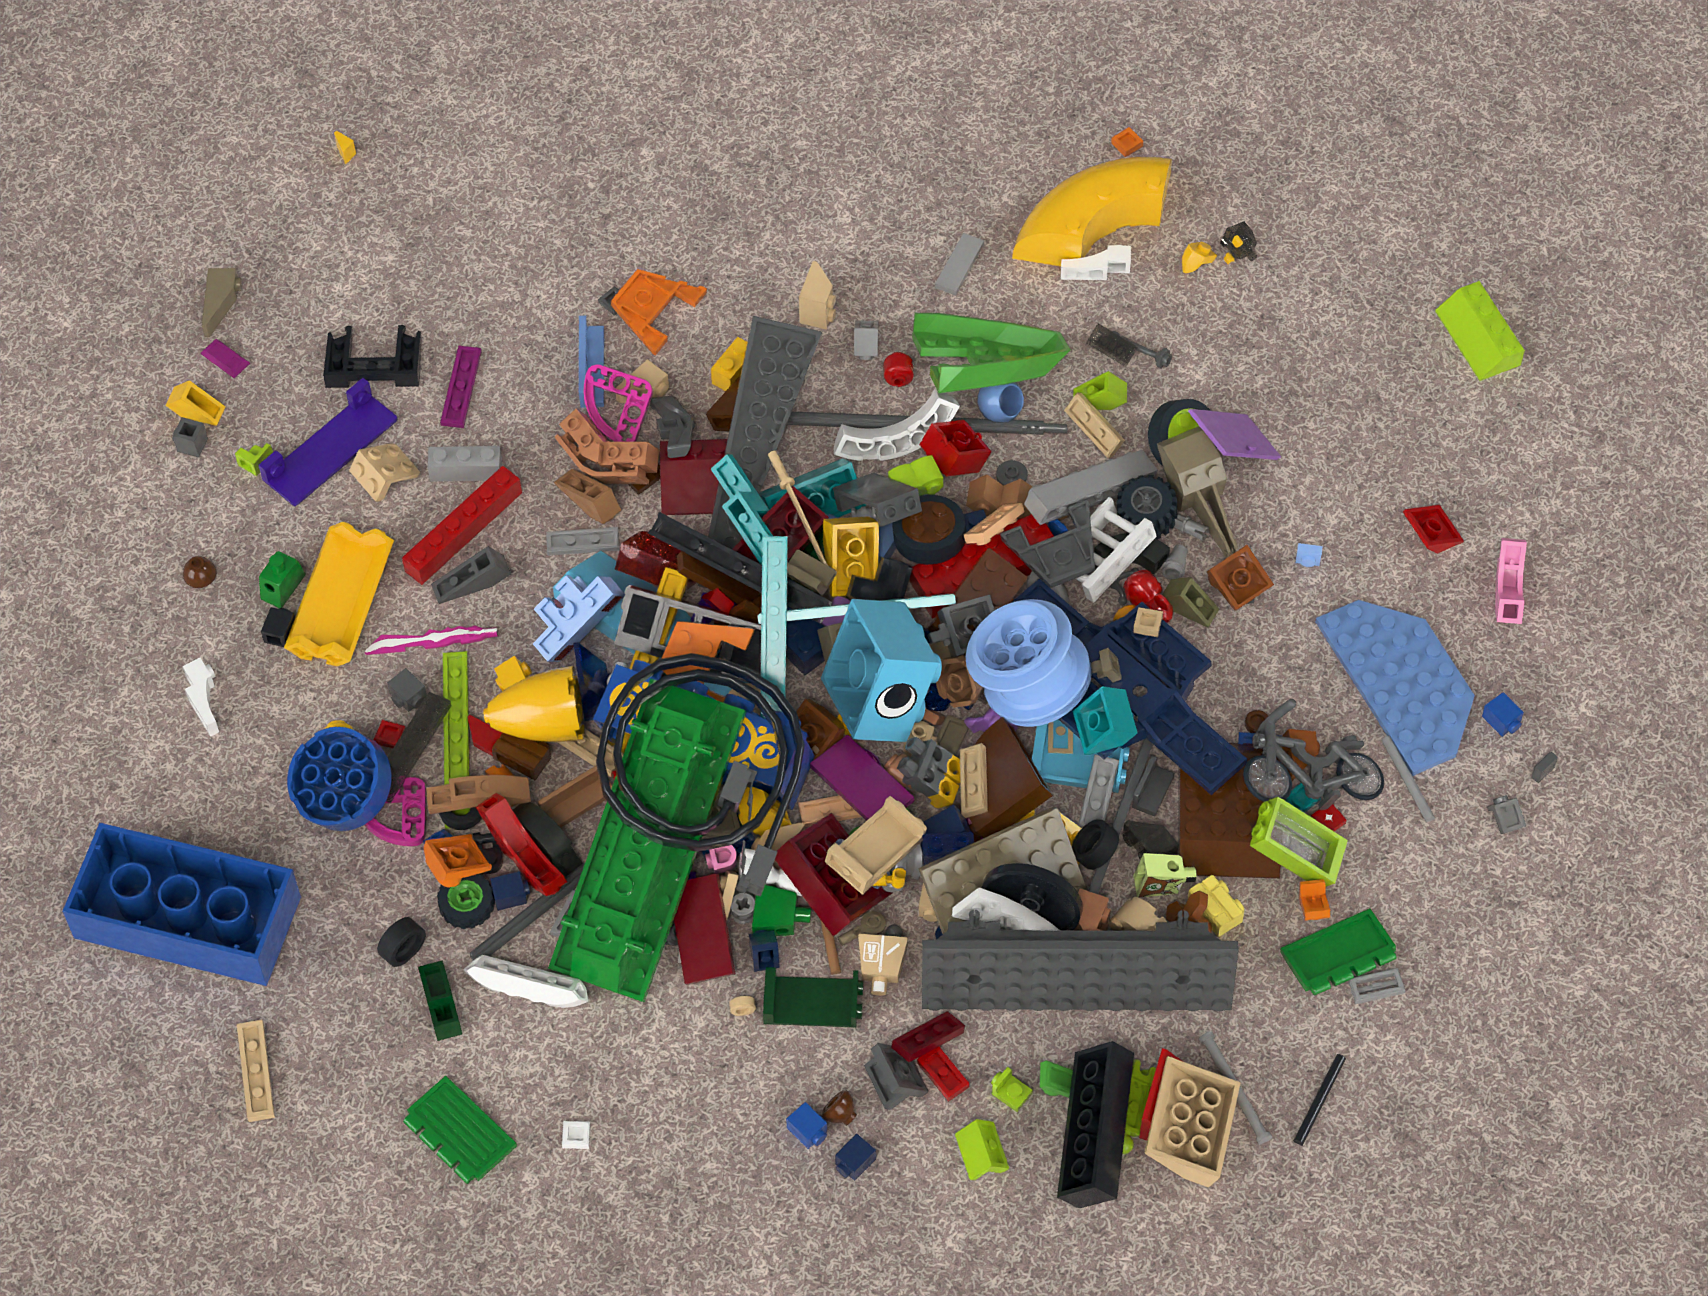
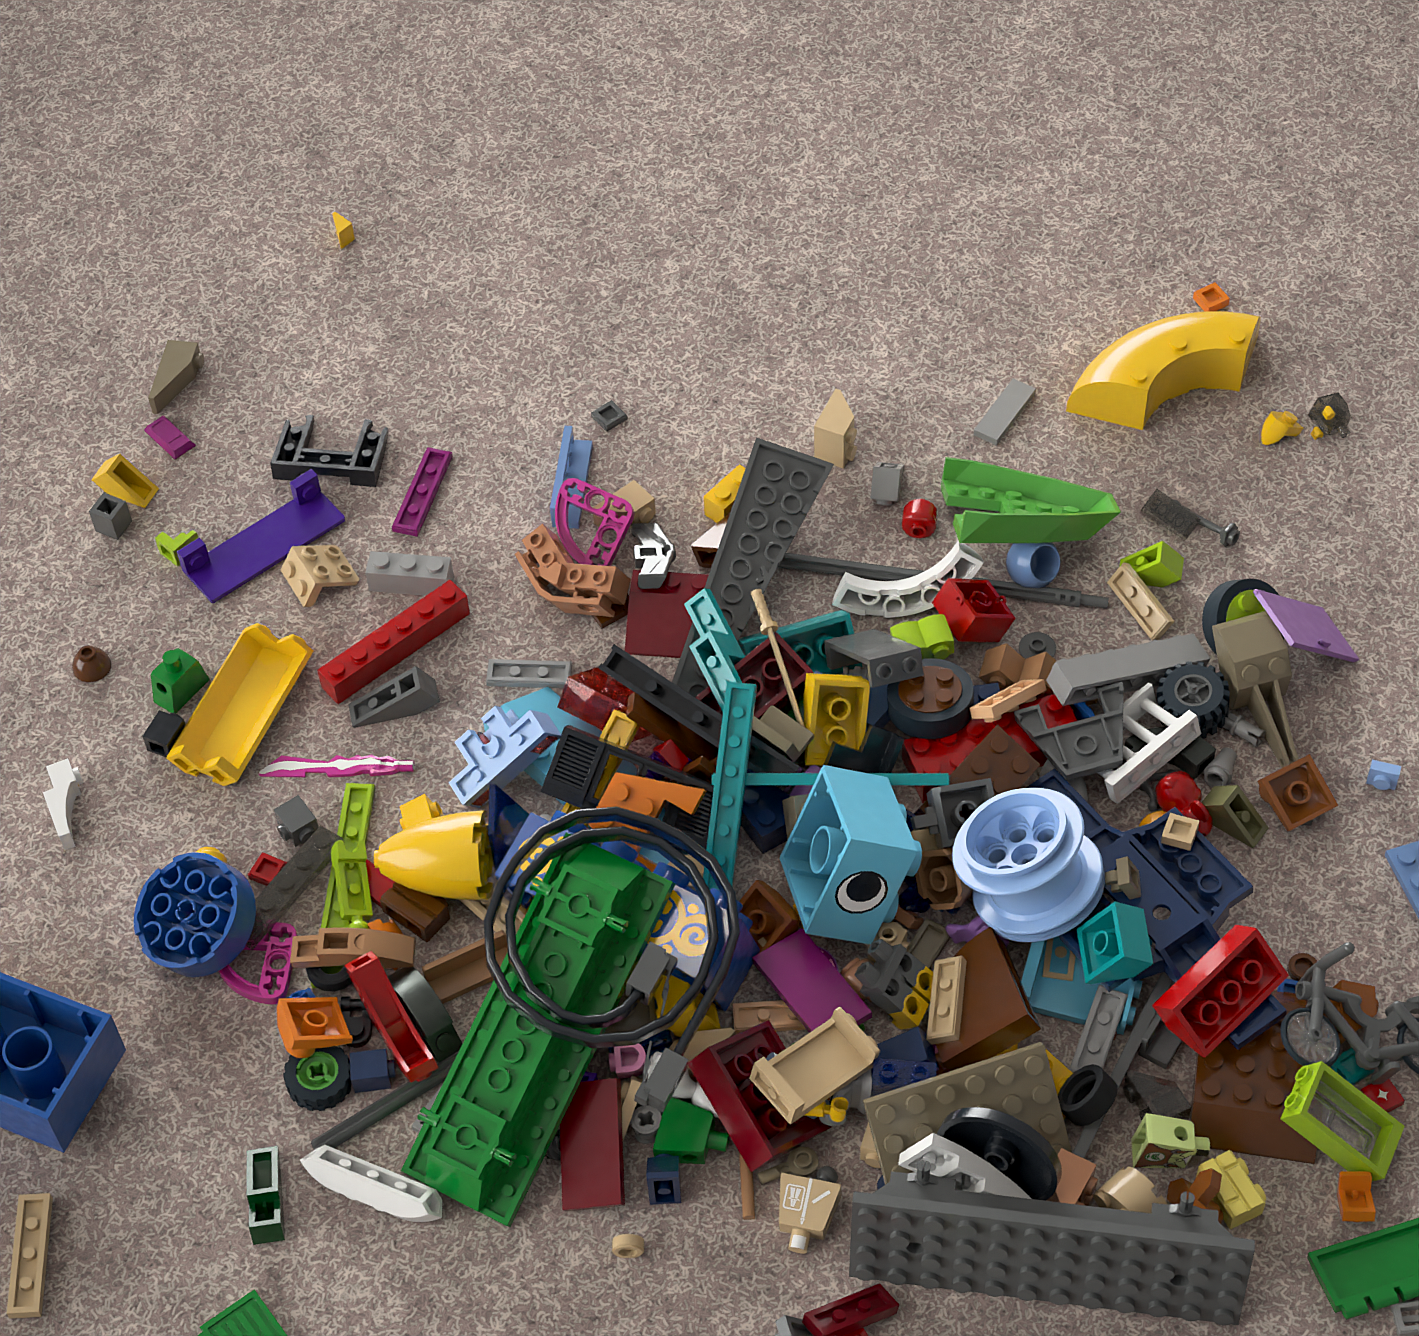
camera: 10 degrees right, 5 degrees down
black tyre [377,917,426,967] -> none
medium nougat slope [554,469,621,524] -> none
orange wing [611,269,707,356] -> none
dark green panel [763,967,863,1028] -> none
white slope [1061,245,1131,280] -> none
none -> lime plate [331,840,373,929]
none -> red slope [1152,925,1289,1057]

